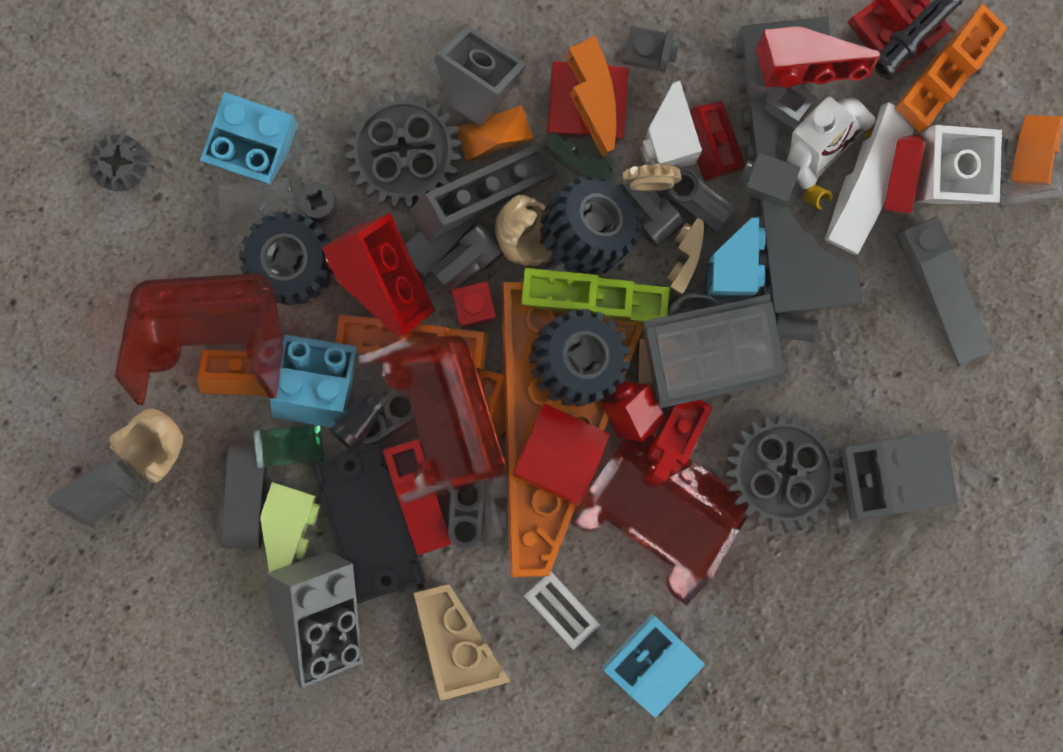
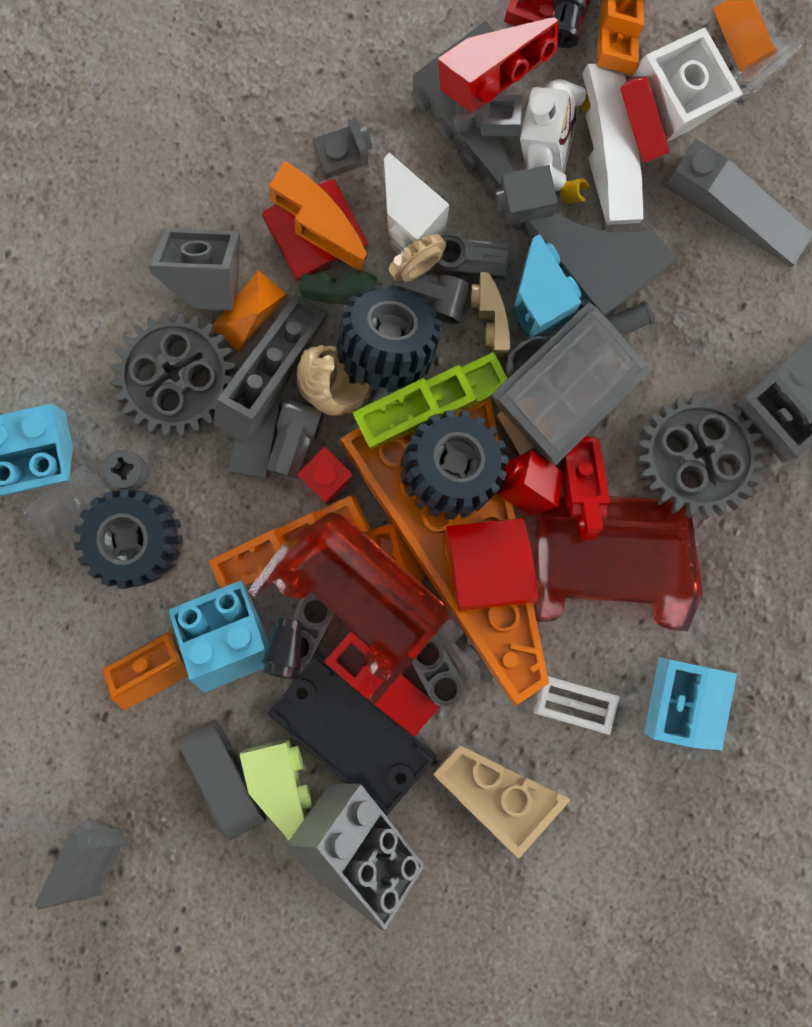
camera: 30 degrees left, 0 degrees up
tan hair [109,408,183,483] -> none
clear red windscreen [114,273,284,405] -> none
clear green slope [253,425,324,468] -> none
red slope [322,213,435,337] -> none
red slope [689,101,745,181] -> none

